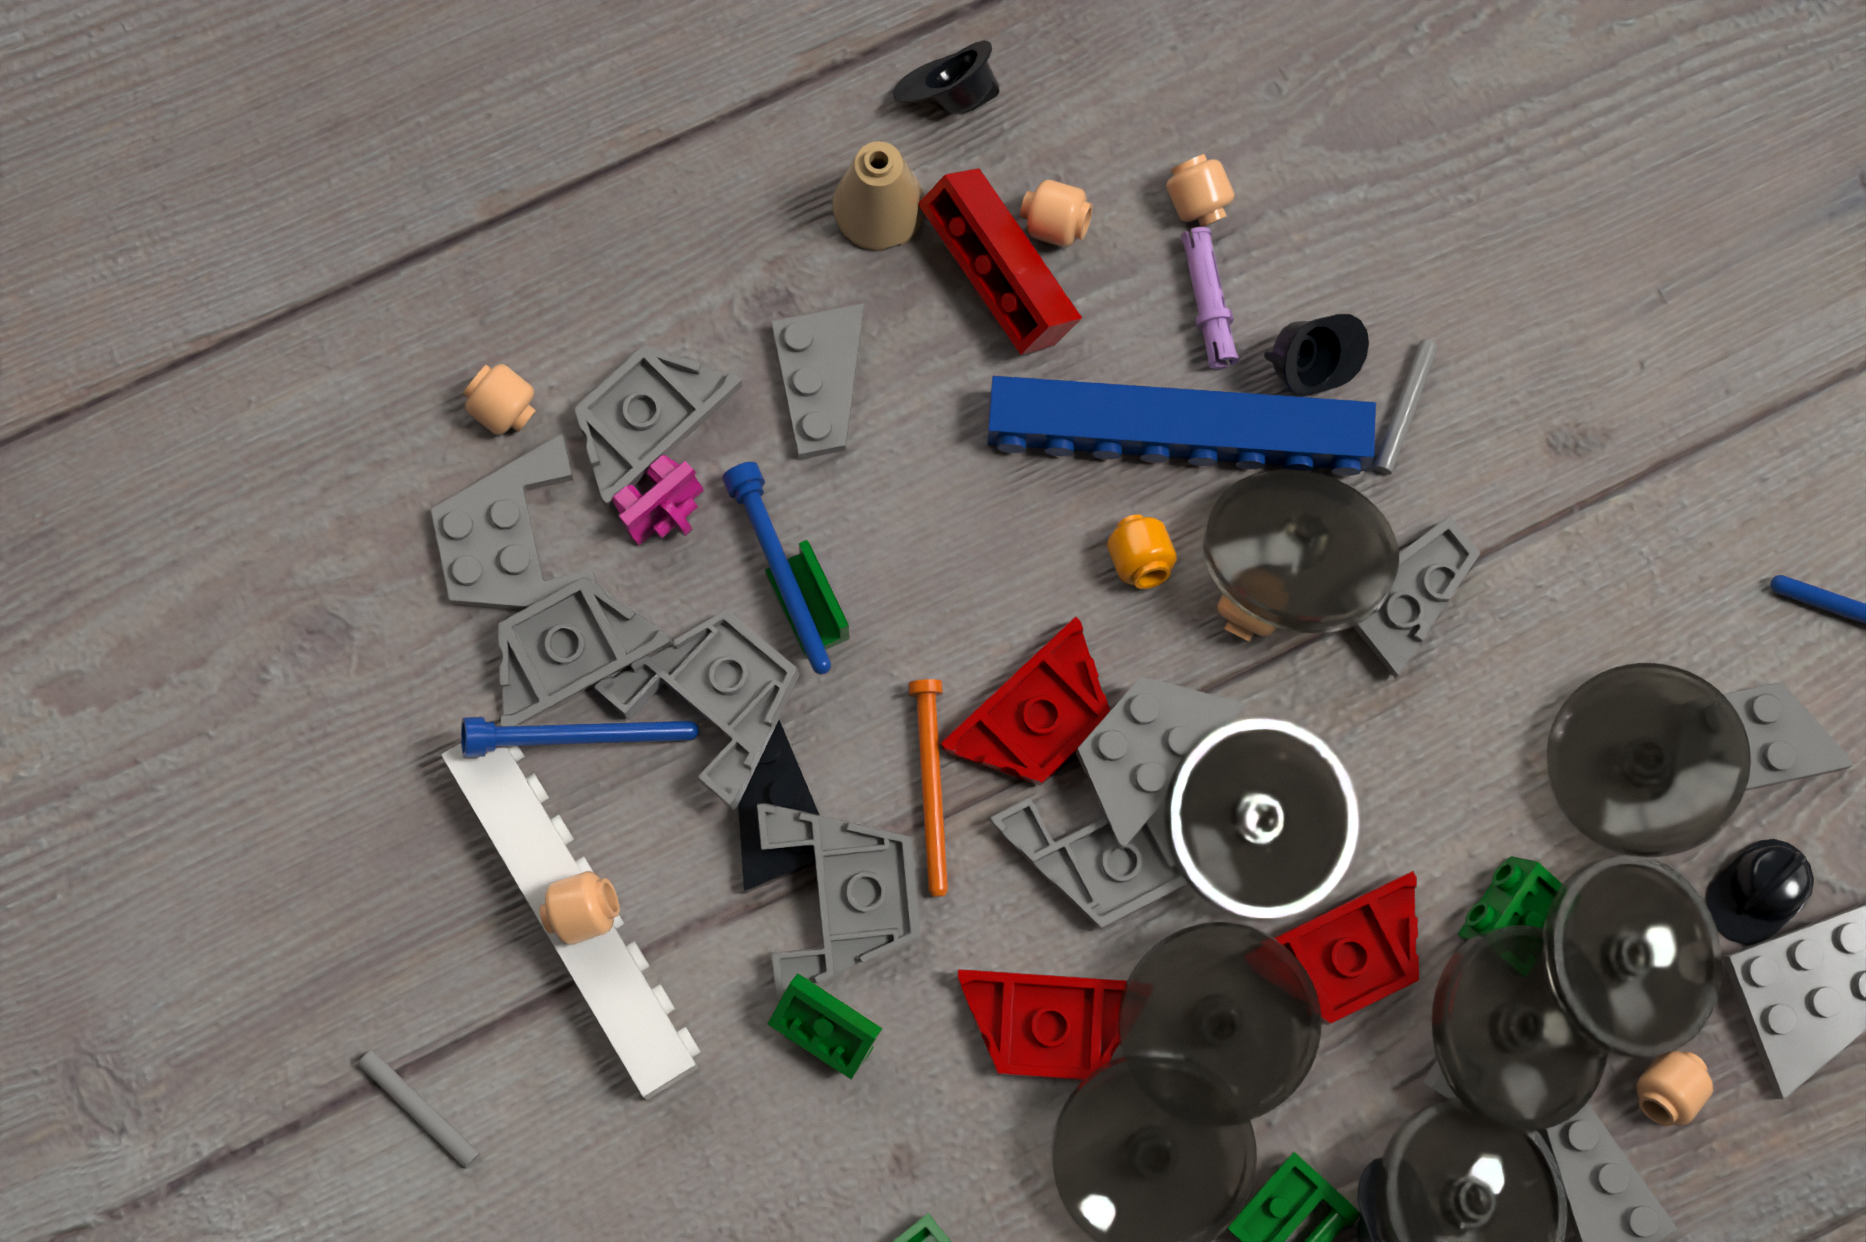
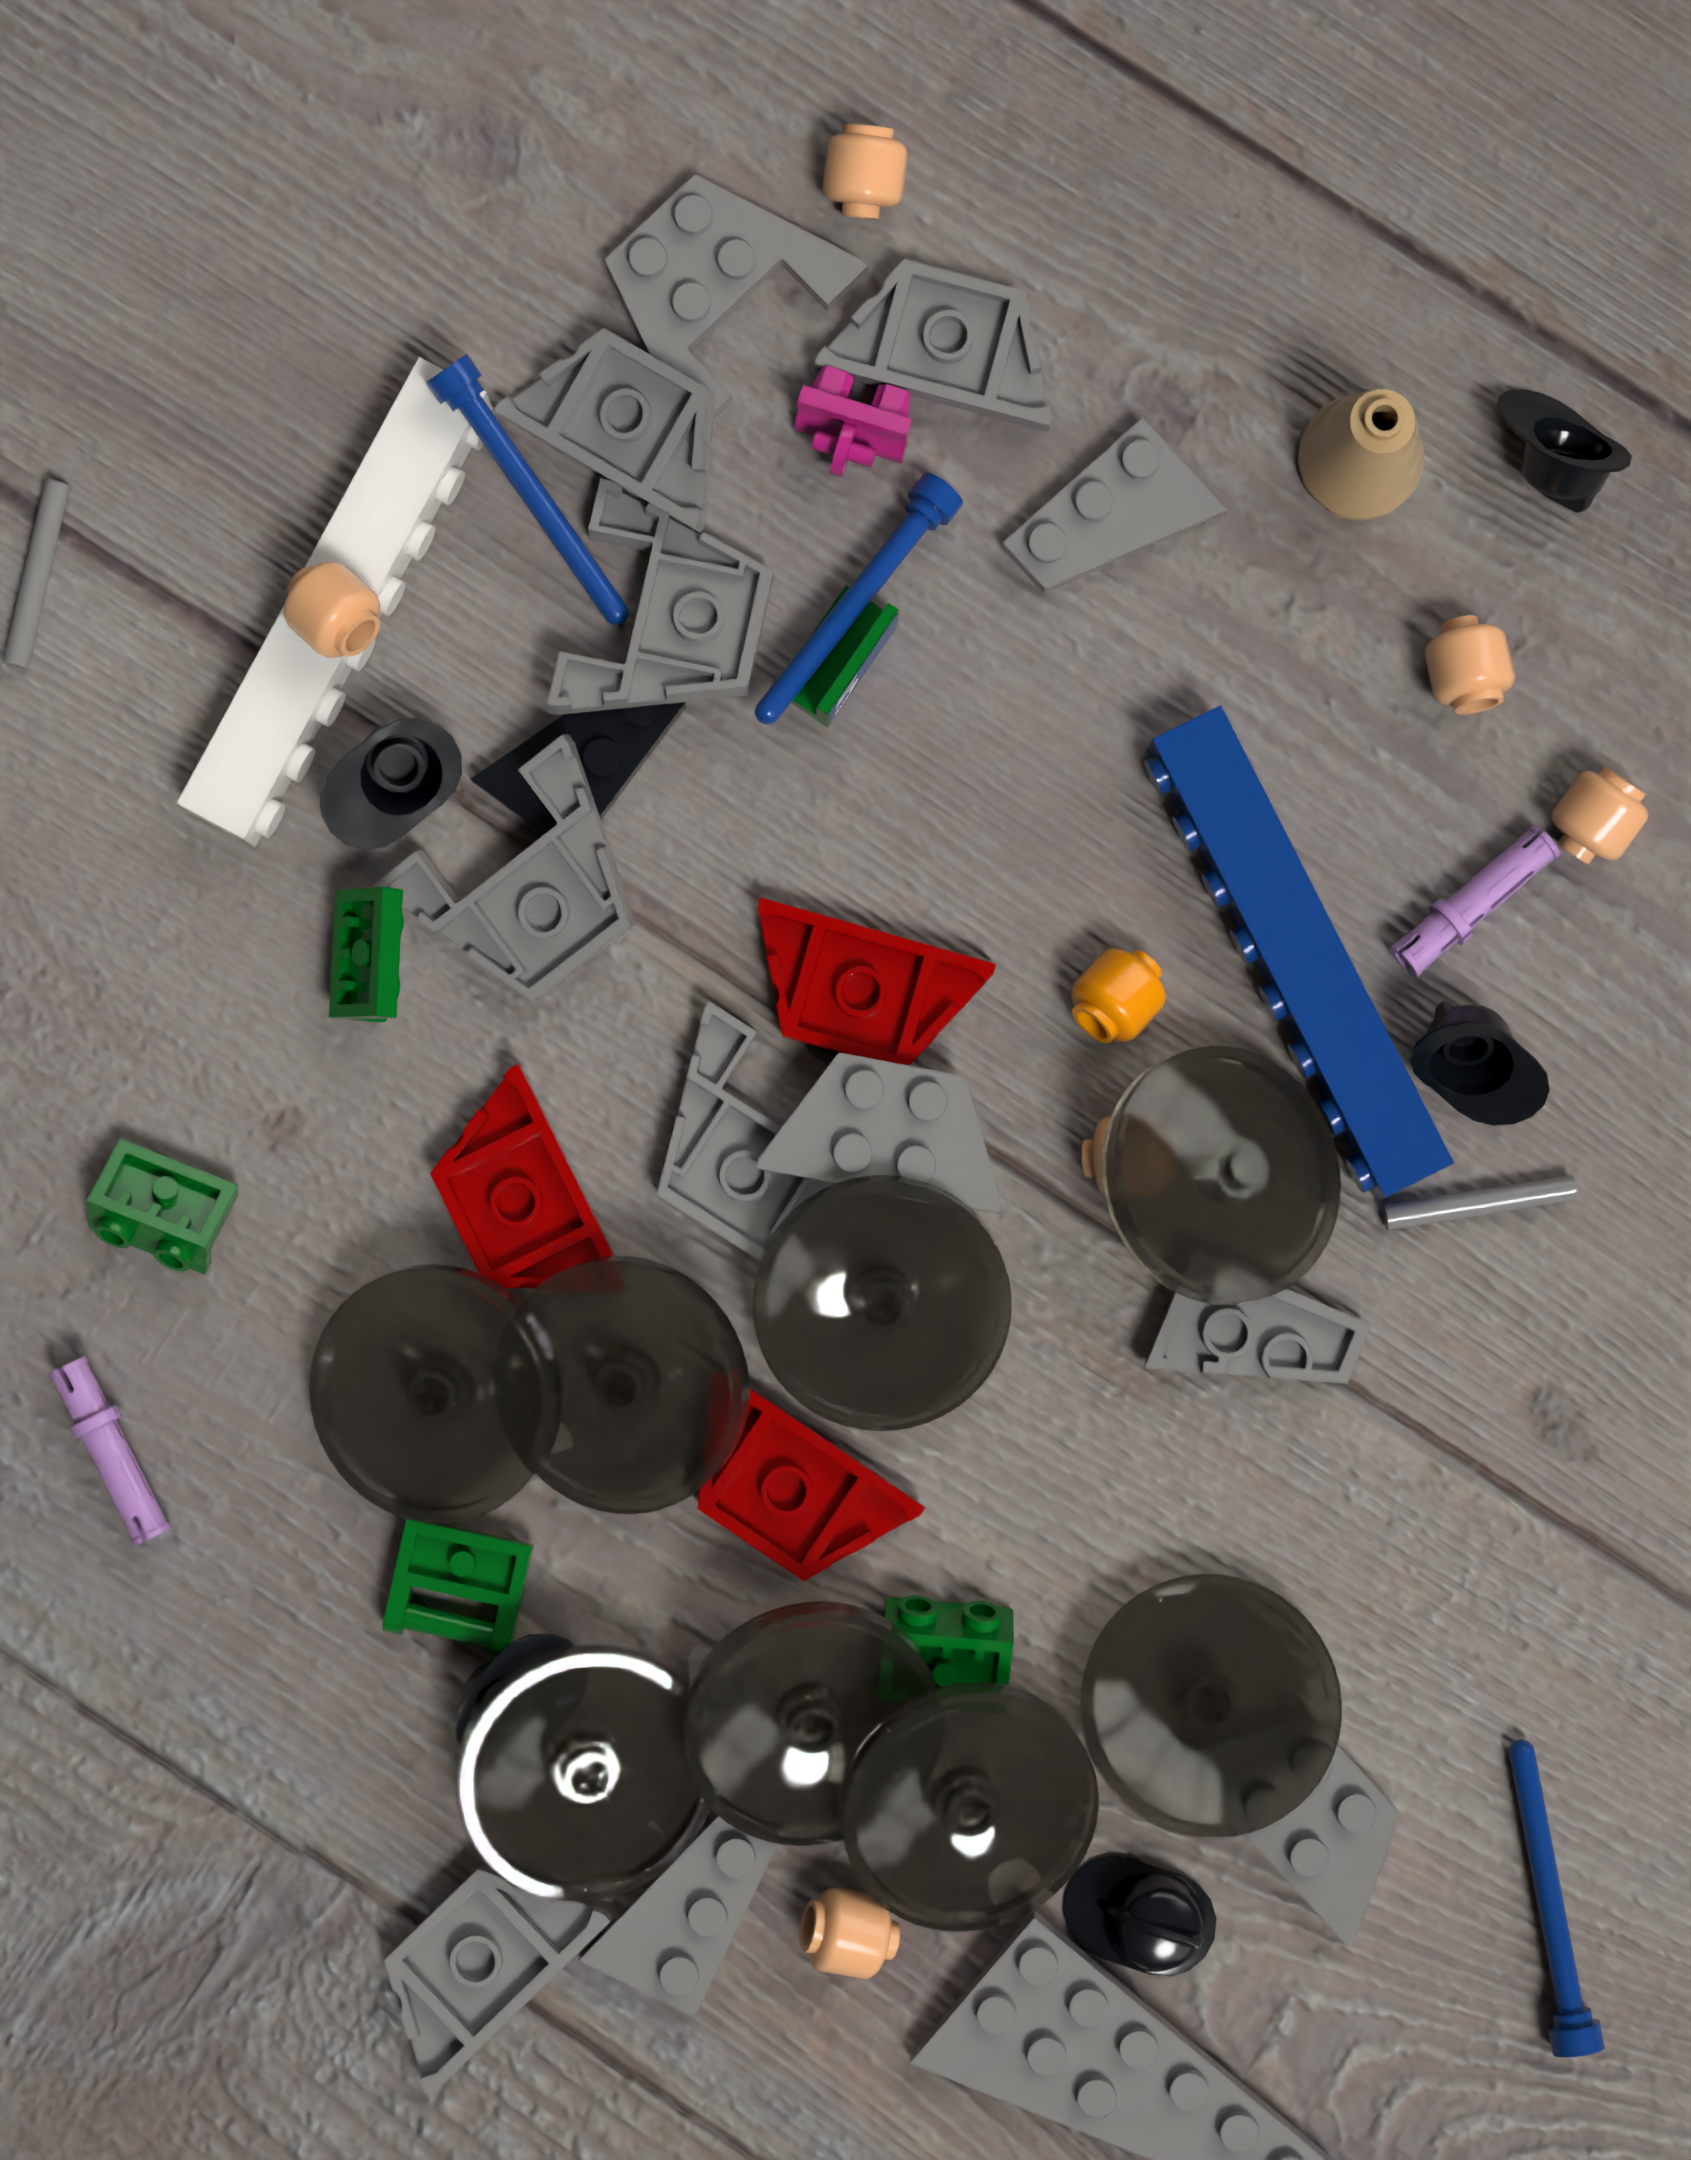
camera: 65 degrees right, 10 degrees up
orange bar [908,679,948,897] -> none
red brick [918,168,1082,355] -> none
none -> black piece [320,718,462,850]

